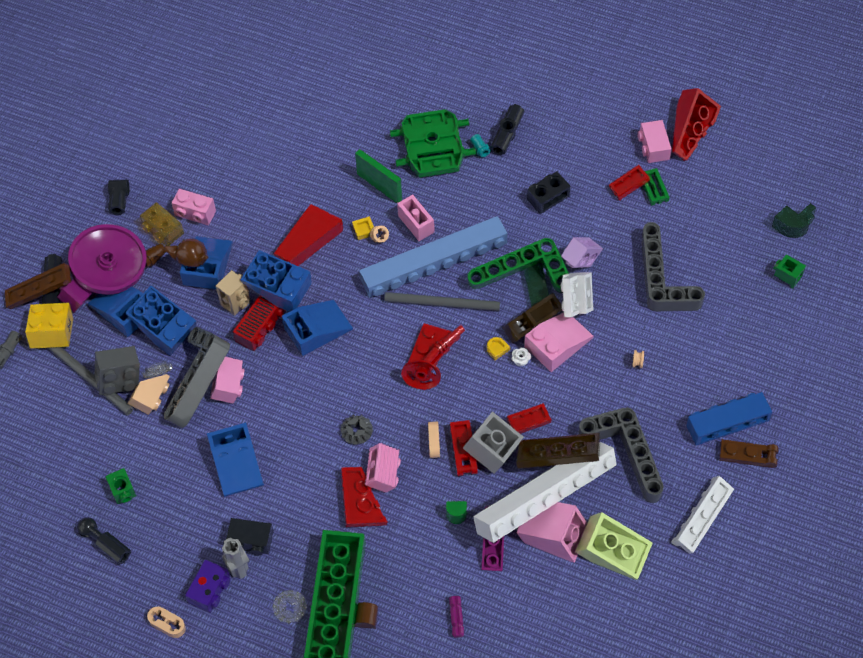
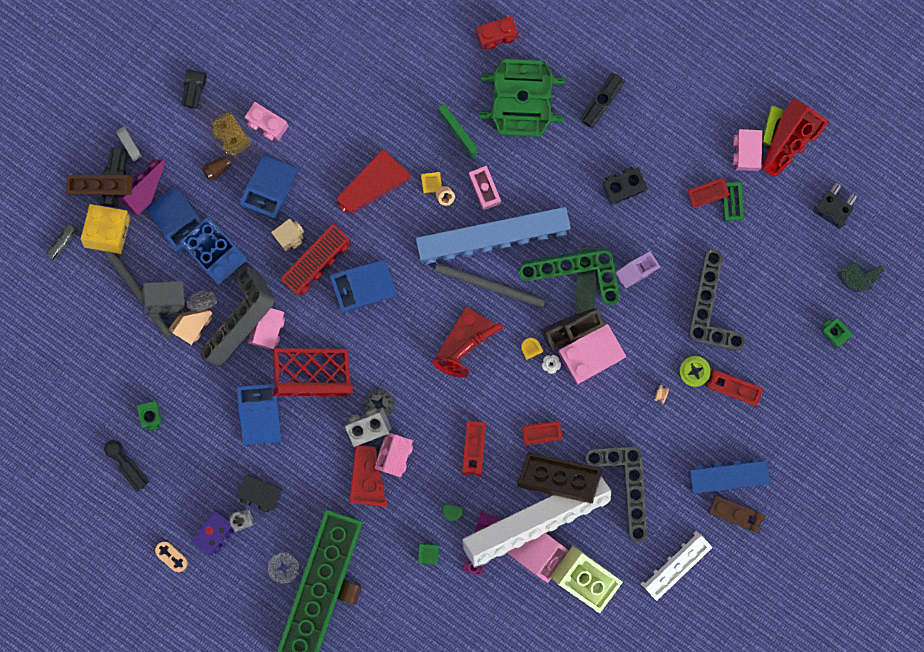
camera: 10 degrees right, 25 degrees up
magenta dish [68,224,146,294] -> none
reddish brown piece [163,238,208,267] -> none
blue slope [240,250,312,312] -> none
light nougat beam [428,421,440,458] -> none
magenta axle [449,596,464,638] -> none
light grey brick [463,411,524,474] -> none
teal pin [470,134,490,157] -> none
white brick [561,272,593,317] -> none
none -> light grey beam [116,126,142,161]
none -> red fence [273,348,353,397]
none -> light grey brick [345,407,392,447]
none -> green panel [418,543,439,564]
none -> red brick [476,15,518,50]
none -> lime gear [679,356,710,387]
none -> red plate [706,369,763,407]
none -> lime slope [762,106,785,146]
none -> black piece [812,183,857,229]

